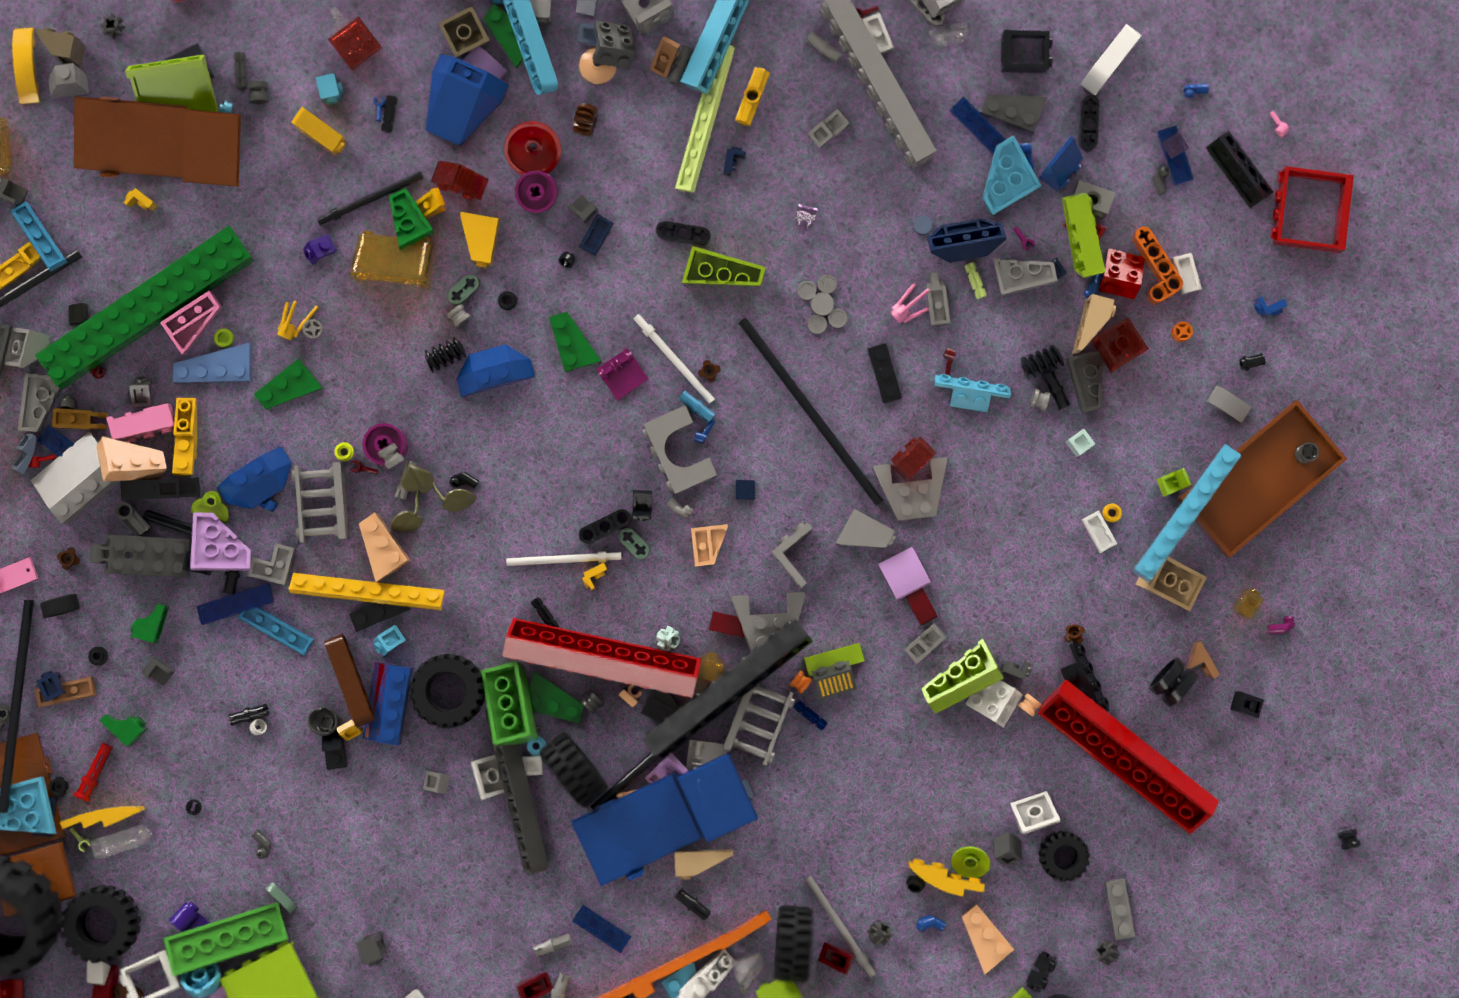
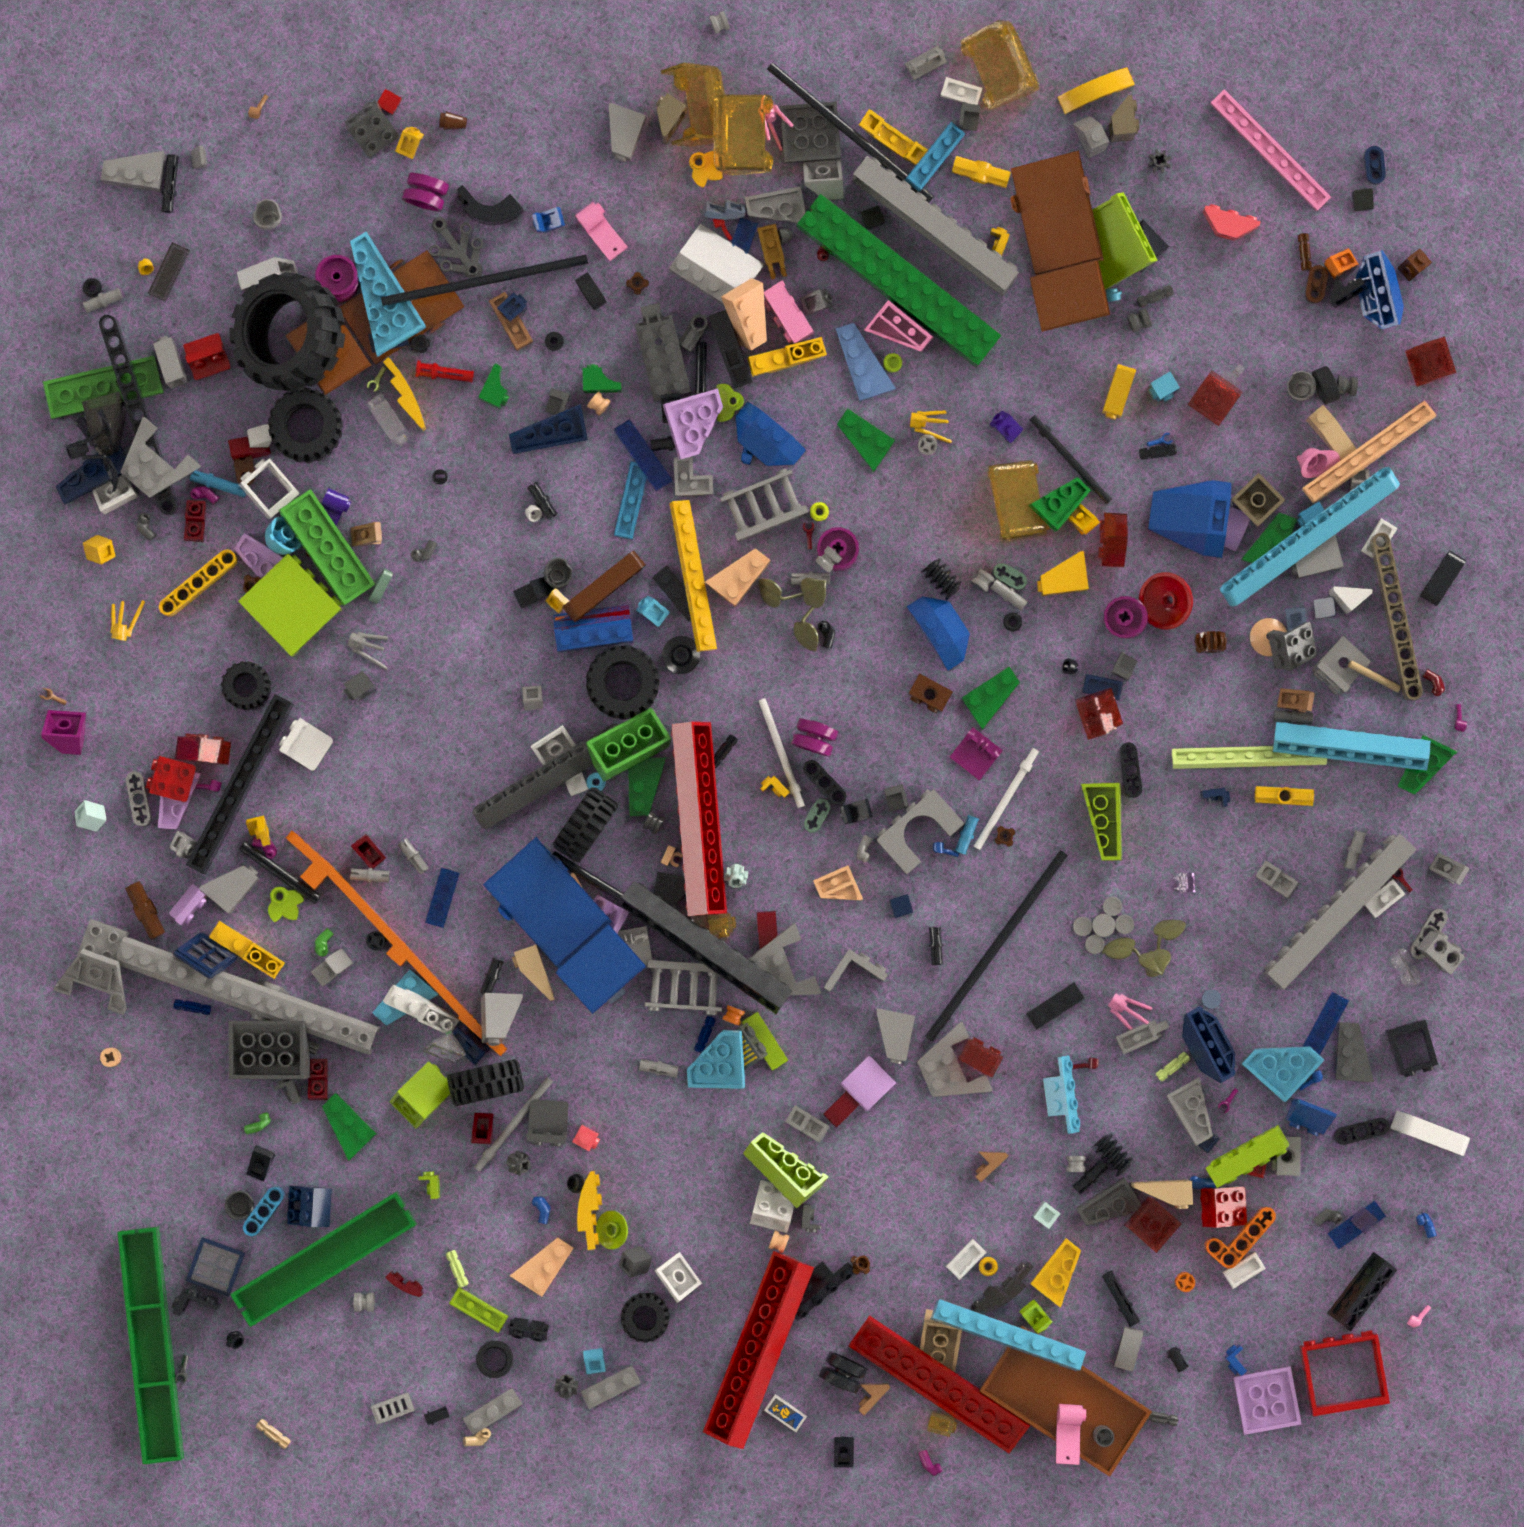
camera: 75 degrees right, 0 degrees up
none -> light grey plant [348,632,388,670]
none -> medium nougat slope [351,522,382,547]
none -> dark blue slope [447,1023,491,1065]
none -> light grey slope [481,993,523,1046]
none -> dark blue wing [509,404,588,454]
none -> dark grey bracket [527,1099,569,1146]
none -> coral brick [573,1124,600,1151]
none -> medium azure slope [583,1348,606,1374]
none -> light nougat wheel [587,392,611,416]
none -> light grey pin [639,1059,679,1078]
none -> black dish [662,636,700,674]
none -> medium azure plate [687,1030,745,1089]
none -> tile [764,1394,807,1432]
none -> magenta wheel [791,718,838,757]
none -> red plate [848,1315,1030,1454]
none -> light grey piece [852,156,1019,297]
none -> dark grey panel [884,784,909,812]
none -> reddish brown brick [908,673,953,714]
none -> black axle [928,927,944,966]
none -> yellow piece [951,156,1011,188]
none -> clear smoke slope [970,1261,1034,1314]
none -> medium nougat slope [975,1151,1008,1182]
none -> light grey pin [990,579,1028,611]
none -> yellow wing [1030,1238,1081,1308]
none -> bright pink door [1056,1404,1086,1465]
none -> clear red slope [1075,687,1123,740]
none -> black pin [1101,1270,1140,1327]
none -> olive plant [1102,919,1186,977]
none -> dark grey axle [1146,1411,1178,1426]
none -> lavender plate [1233,1366,1301,1435]

